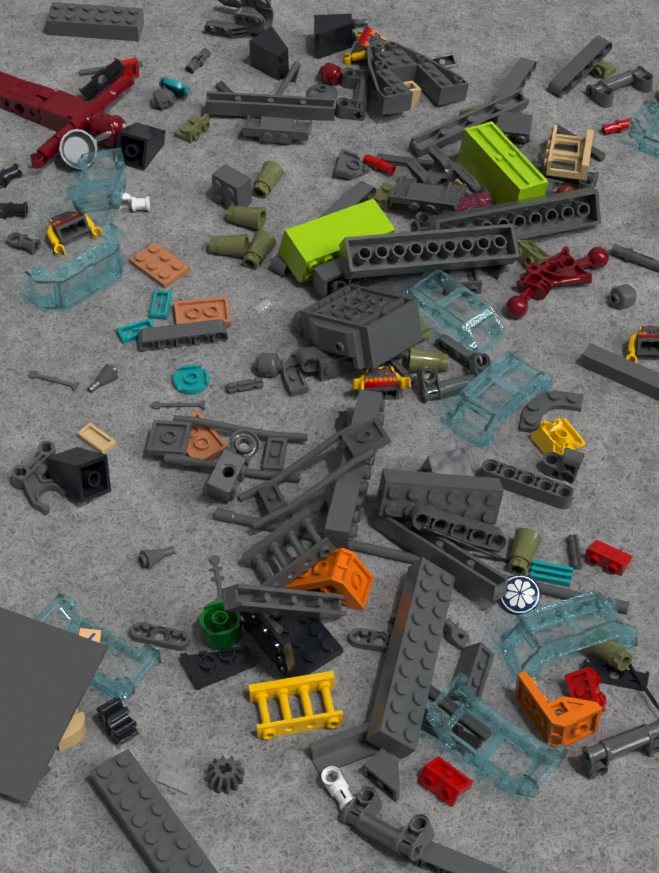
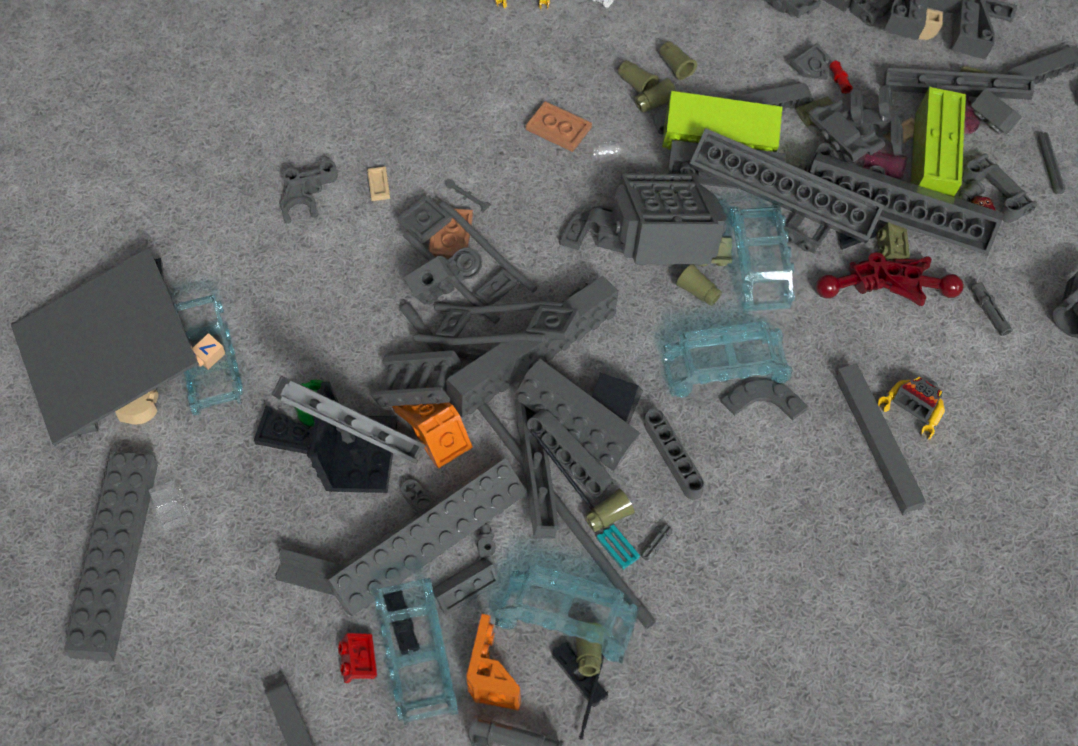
camera: 40 degrees right, 10 degrees up
clear light blue windscreen [25,223,126,312] -> none
dark grey piece [29,371,80,392] -> none
black slope [47,447,111,503] -> none
dark grey cone [87,364,118,393] -> none
black gear [96,697,139,745] -> none
teal tile [116,318,155,344] -> none
nougat plate [129,242,191,289] -> none
dark grey beam [130,622,190,651] -> none
dark grey beam [137,319,228,352] -> none
dark grey cone [138,546,175,570] -> none
teal tile [149,290,172,320] -> none
teal tile [173,365,210,395] -> none
dark grey gear [207,755,245,794] -> none
dark grey piece [210,555,225,601] -> none
dark grey brick [212,164,252,208] -> none
dark grey axle [227,377,264,394] -> none
yellow fence [249,671,343,740] -> none
olive plant [252,161,284,199] -> none
dark grey head [255,353,283,377] -> none
white connector [321,766,354,812] -> none
dark grey piece [341,786,435,861] -> none
torso [352,363,411,400] -> none
dark grey slope [364,748,400,802] -> none
dark grey axle [377,153,434,170] -> none
dark grey axle [387,358,415,386] -> none
dark grey piece [417,352,495,403] -> none
dark grey axle [428,684,492,741] -> none
dark grey beam [435,334,481,371] -> none
dish [500,574,541,615] -> none
yellow slope [531,418,586,455] -> none
dark grey piece [541,447,584,484] -> none
tan window [544,125,594,180] -> none
red bracket [565,667,607,712] -> none
red bracket [585,539,633,576] -> none
dark grey head [609,284,637,309] -> none

